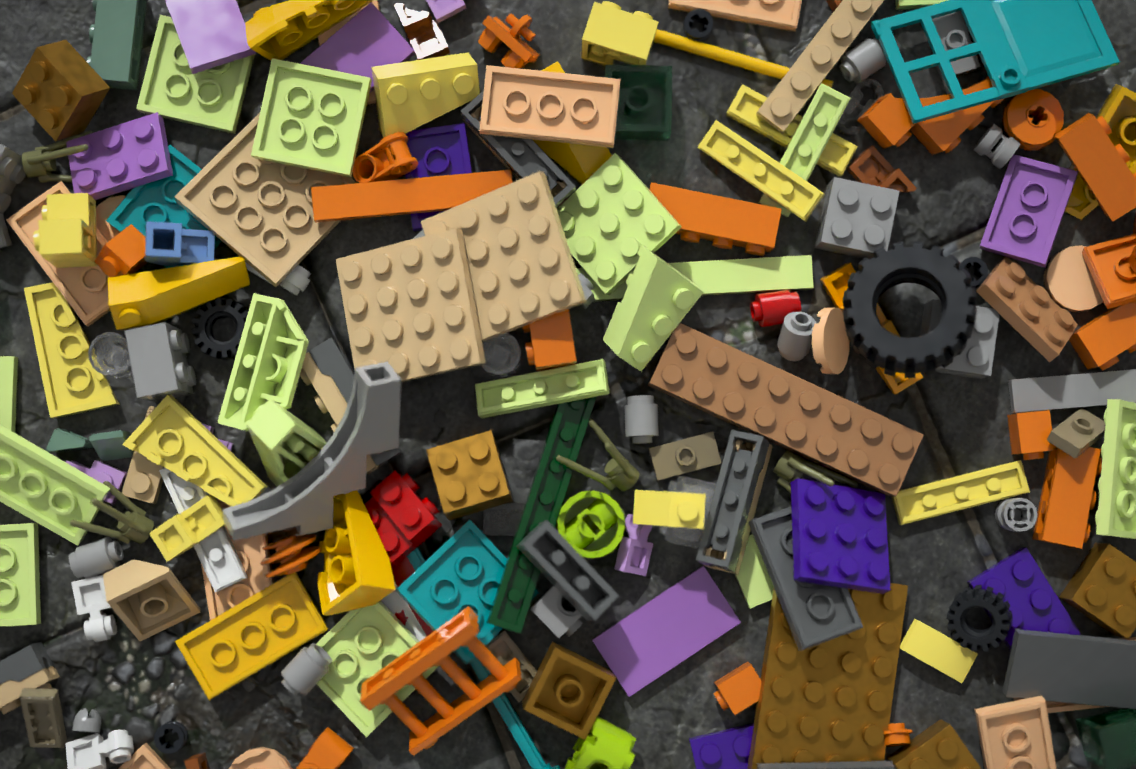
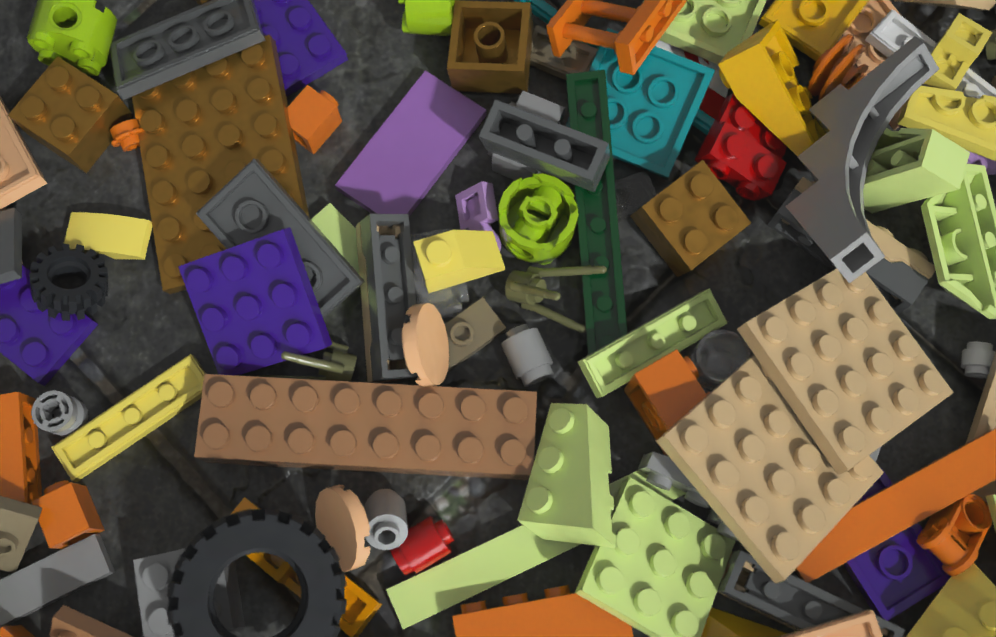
camera: 160 degrees right, 10 degrees down
none -> light nougat tile [401,303,449,386]

